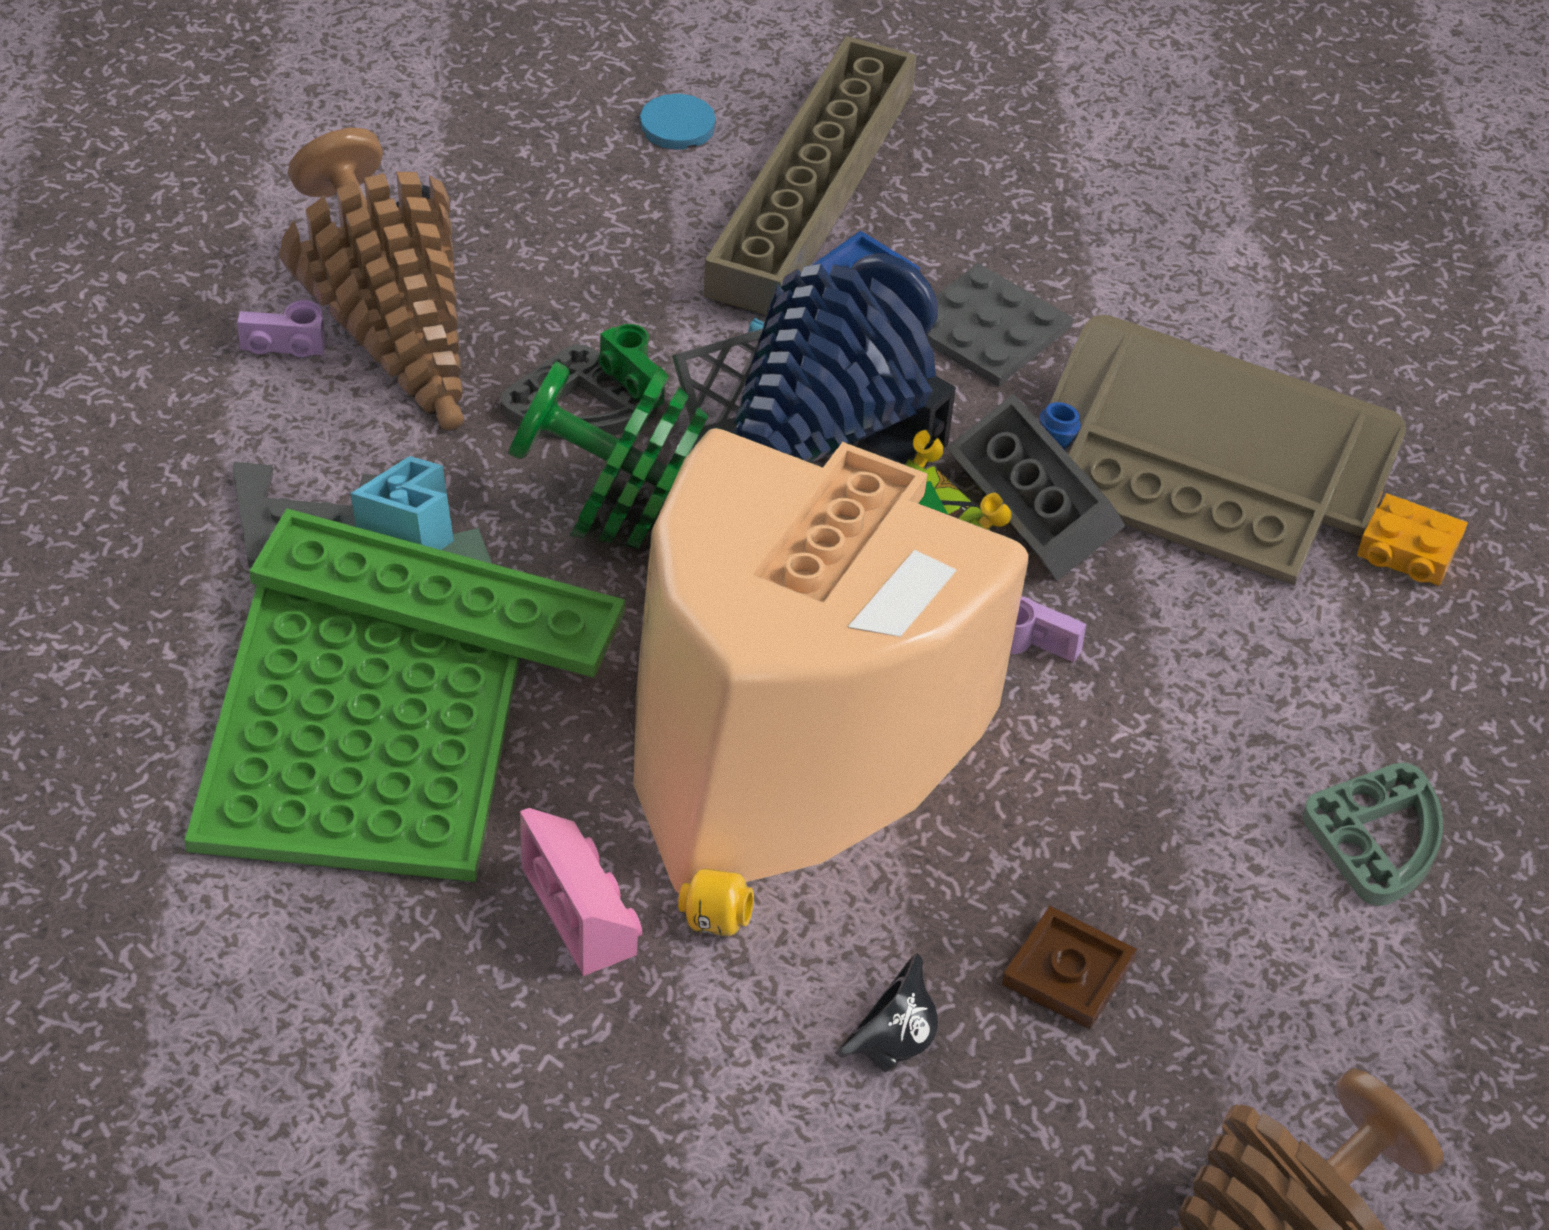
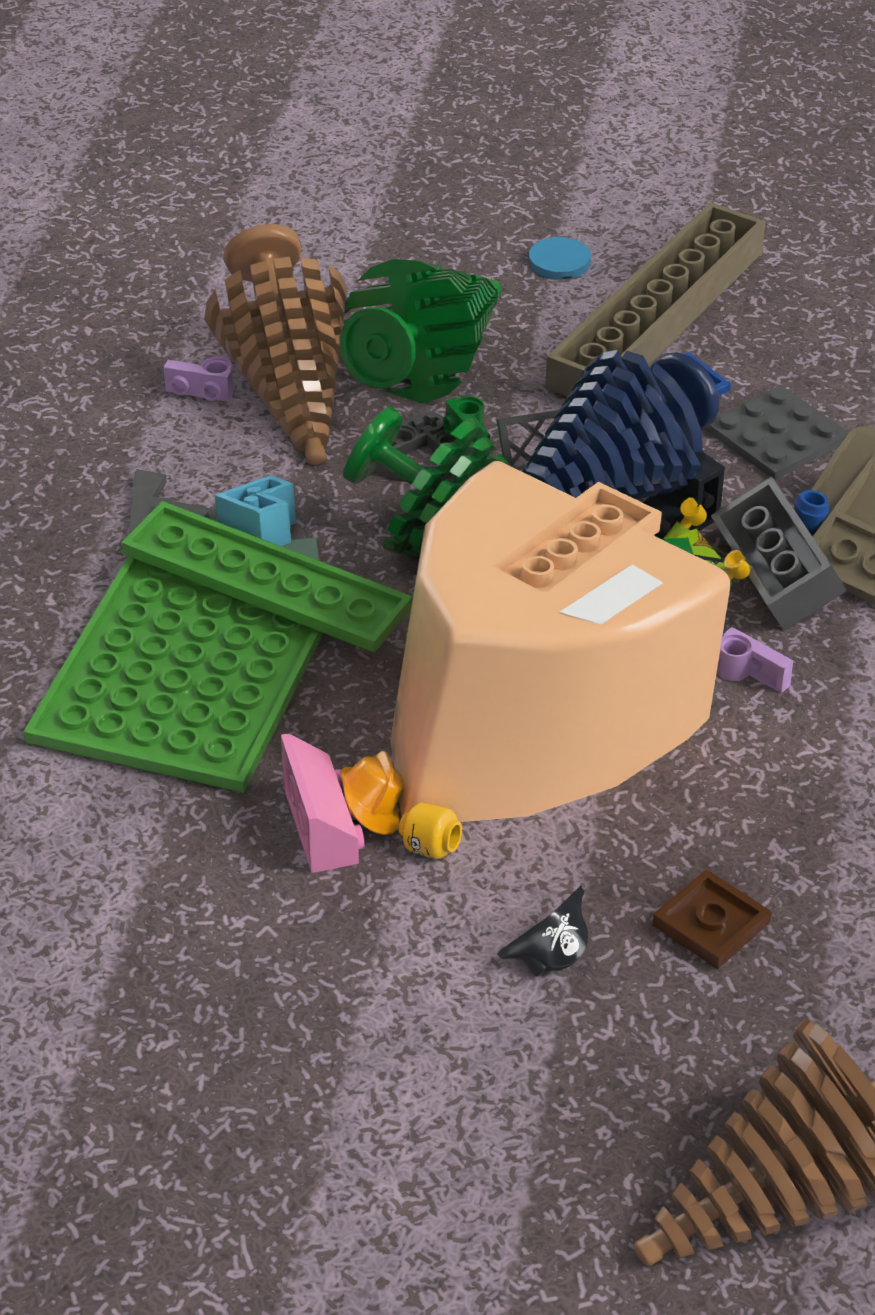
camera: 15 degrees right, 5 degrees down
none -> green plant [340,259,502,403]
none -> light orange piece [340,751,404,835]

